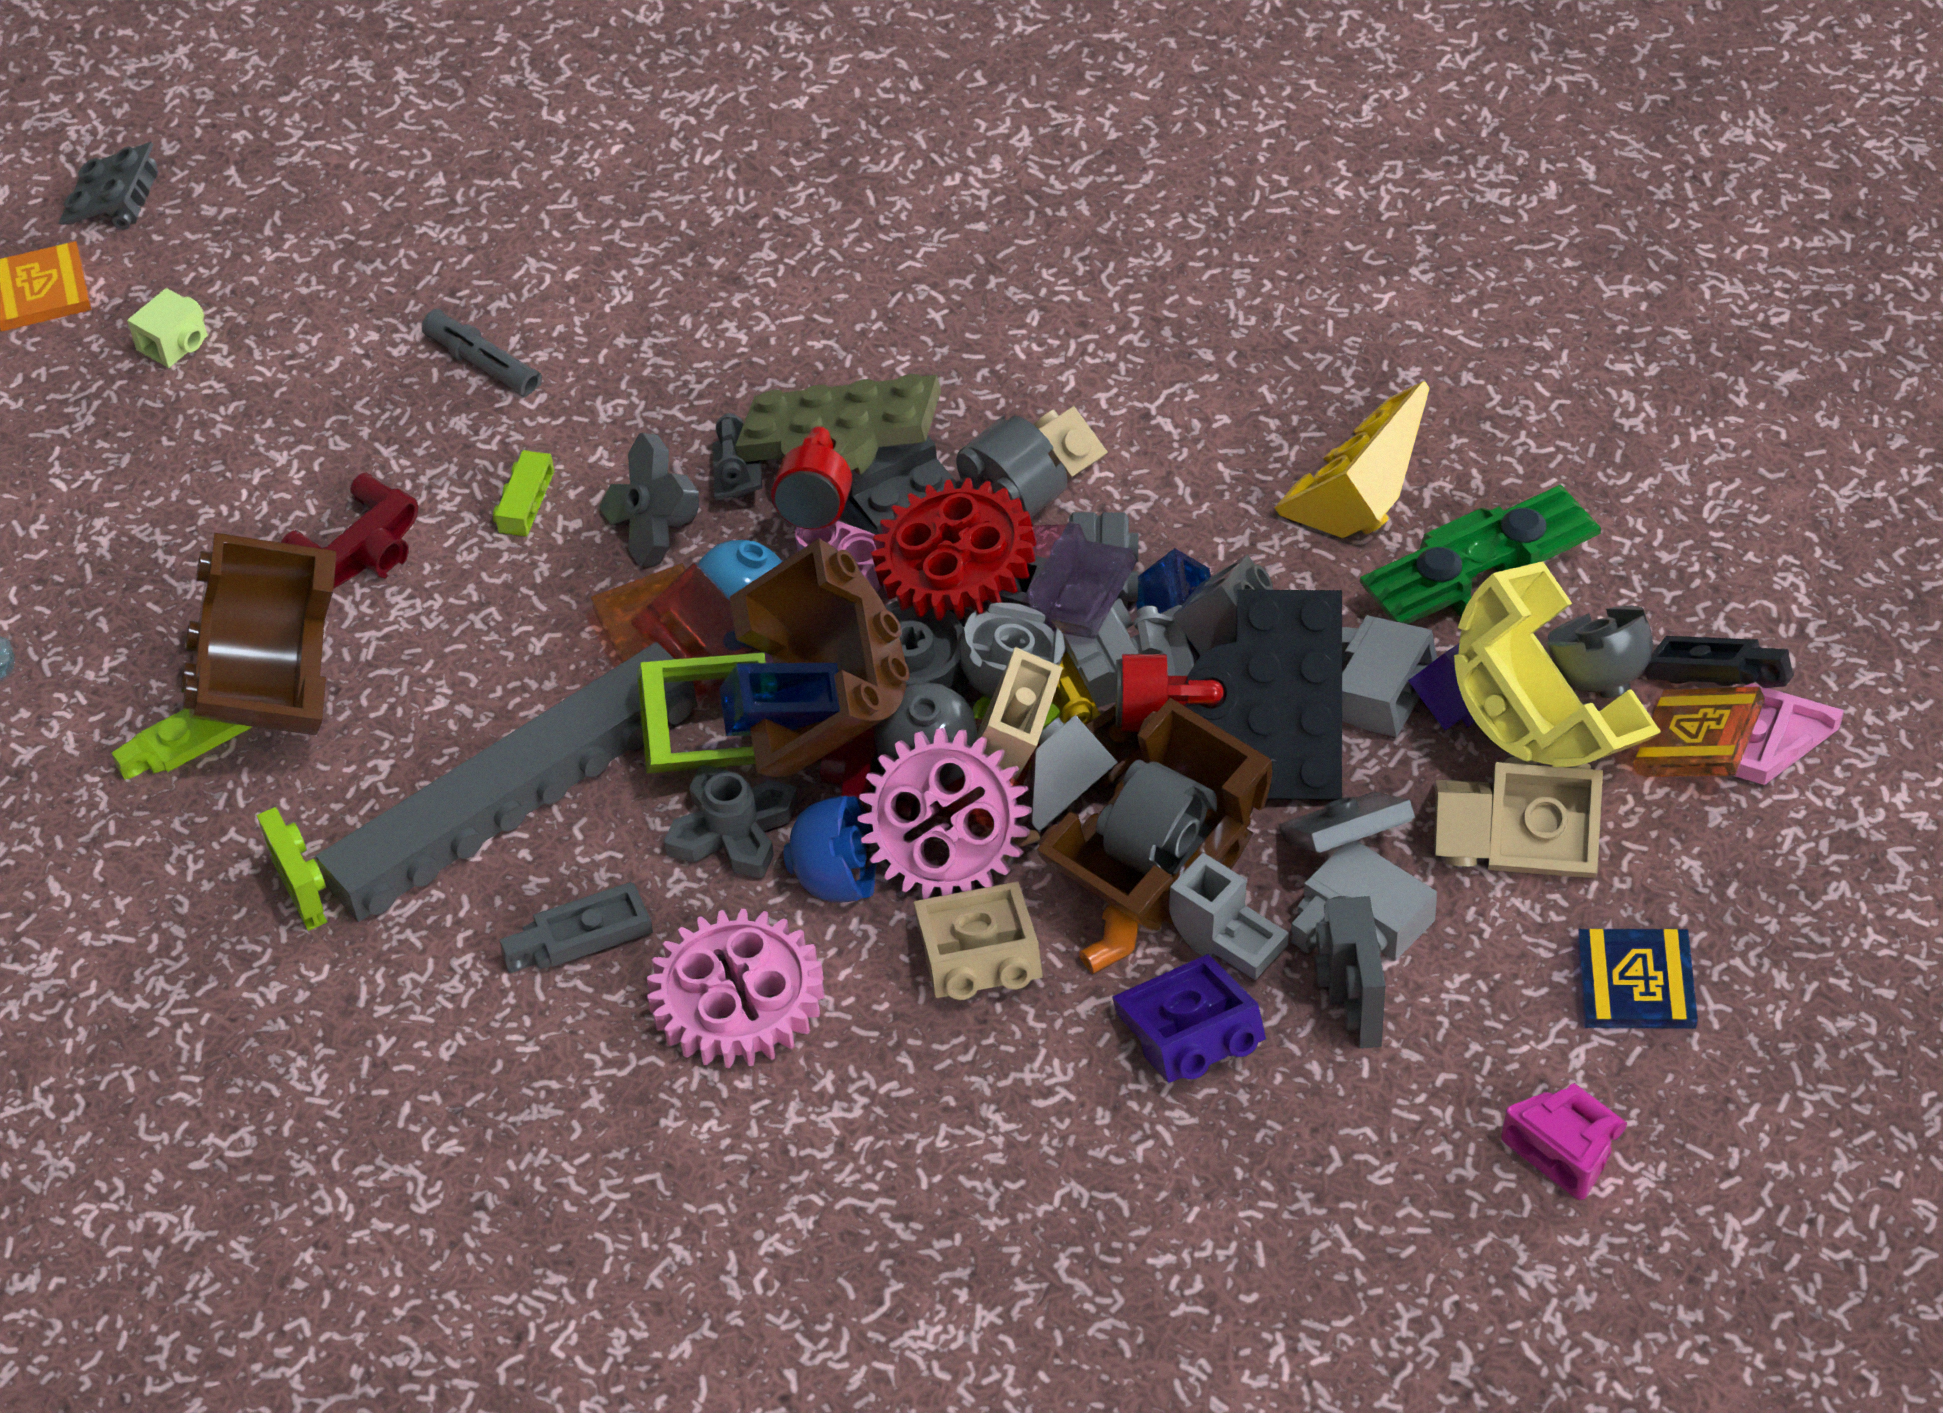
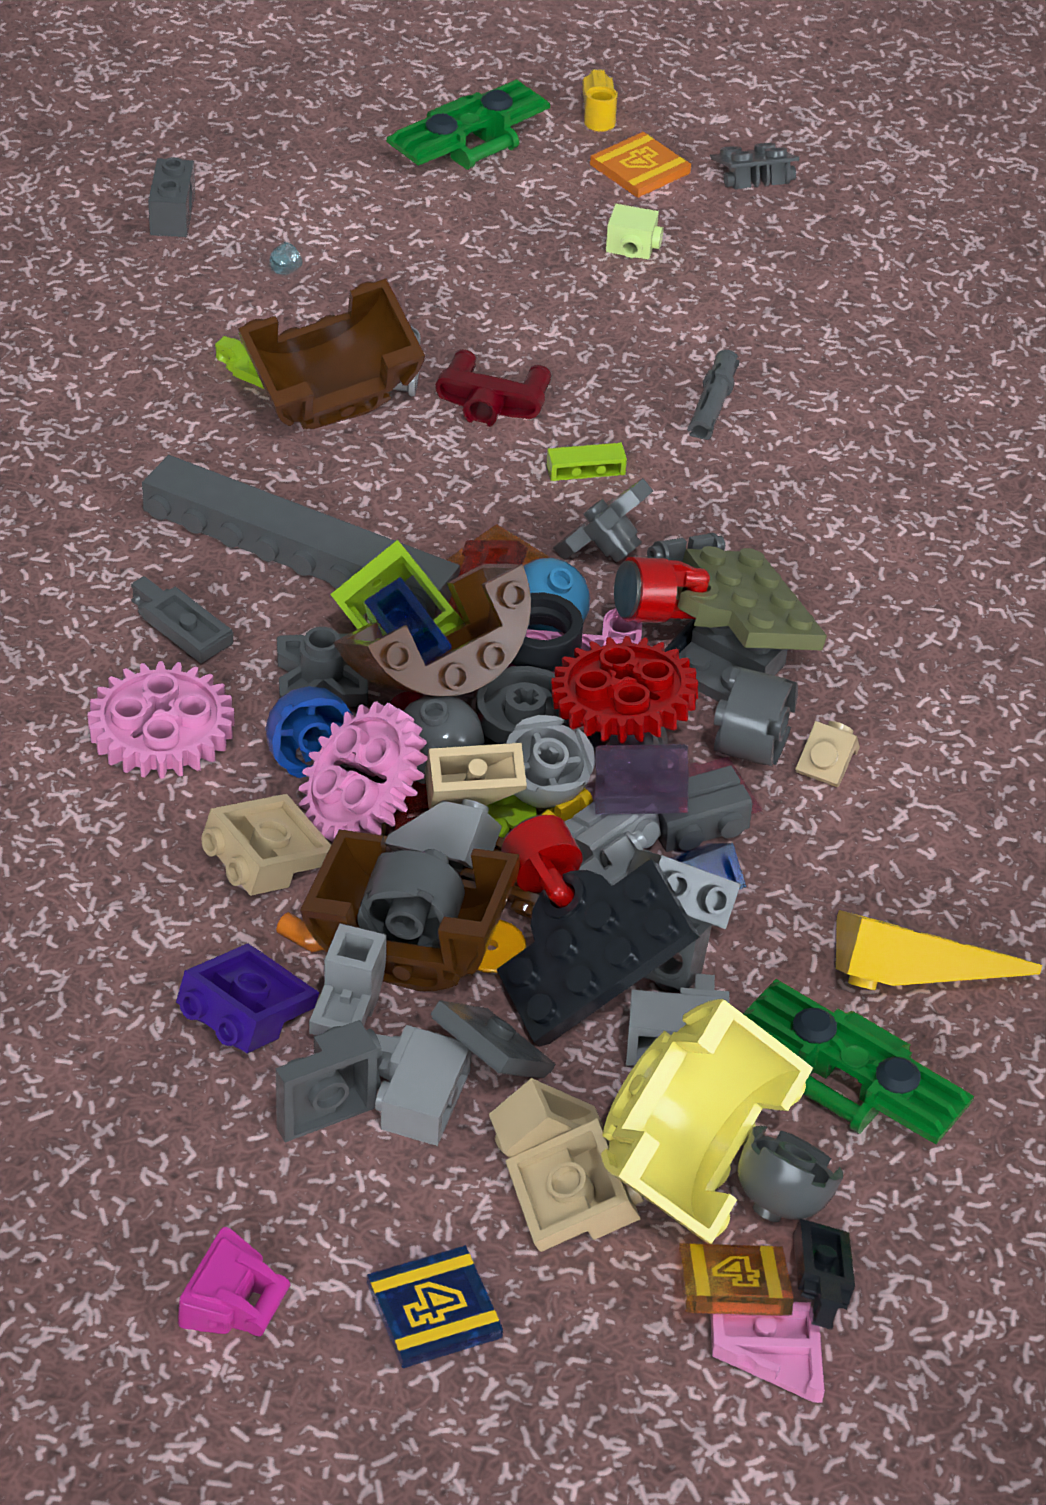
camera: 60 degrees right, 5 degrees down
lime plate [256,807,328,931] -> none

